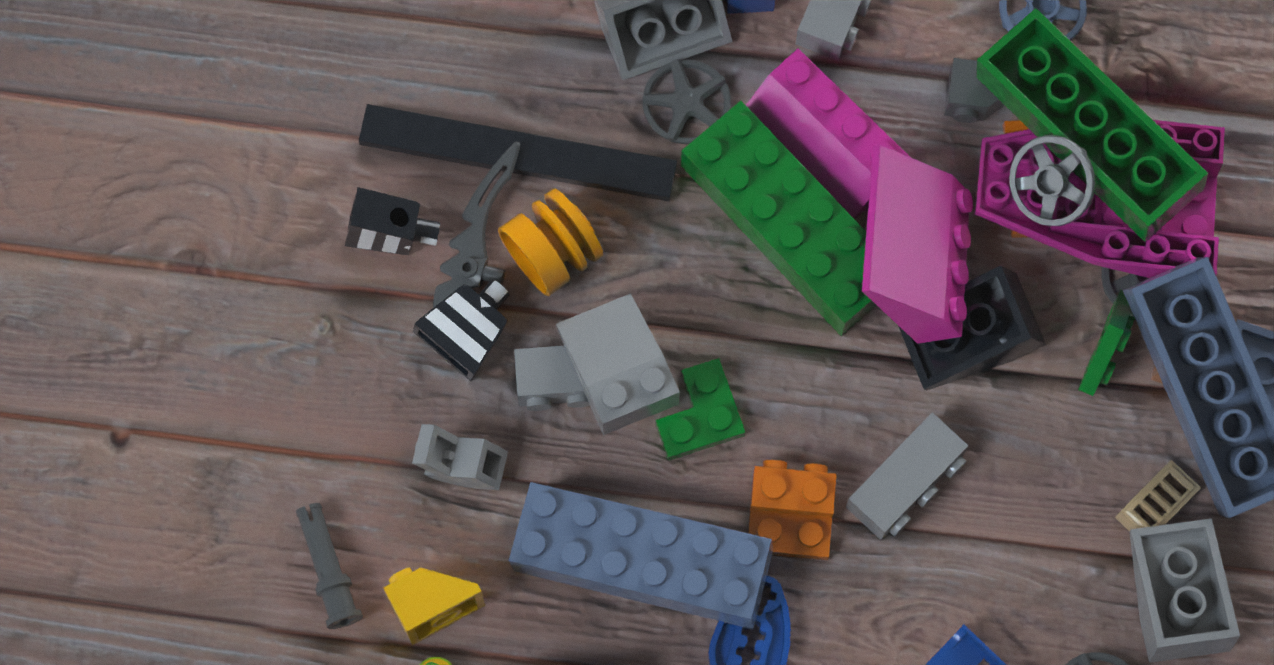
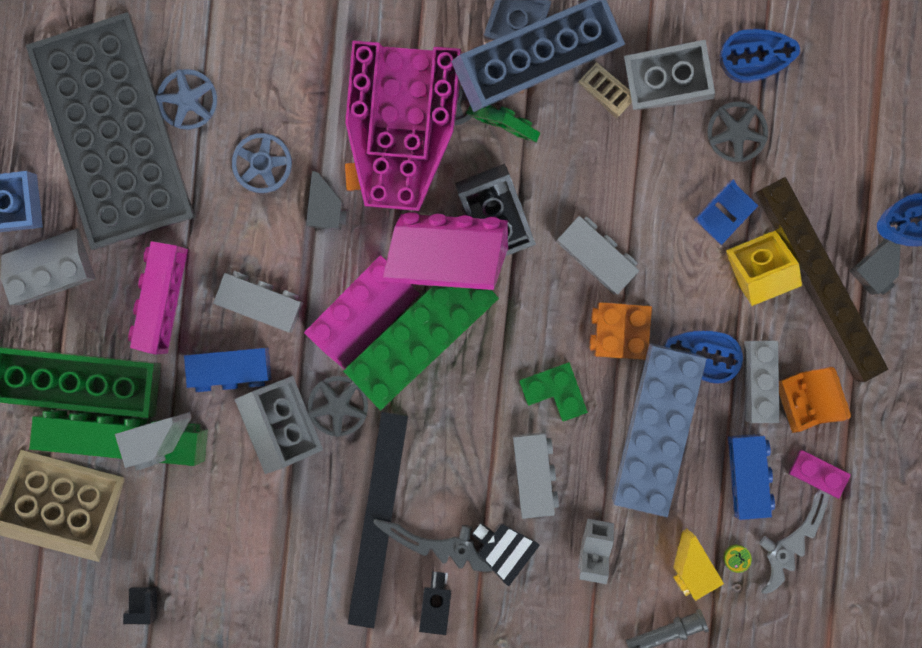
camera: 85 degrees left, 15 degrees up
light orange wheel [498,188,603,296] -> none
light grey slope [556,293,680,435] -> none
green brick [976,8,1208,242] -> none
wheel [1009,135,1095,226] -> none

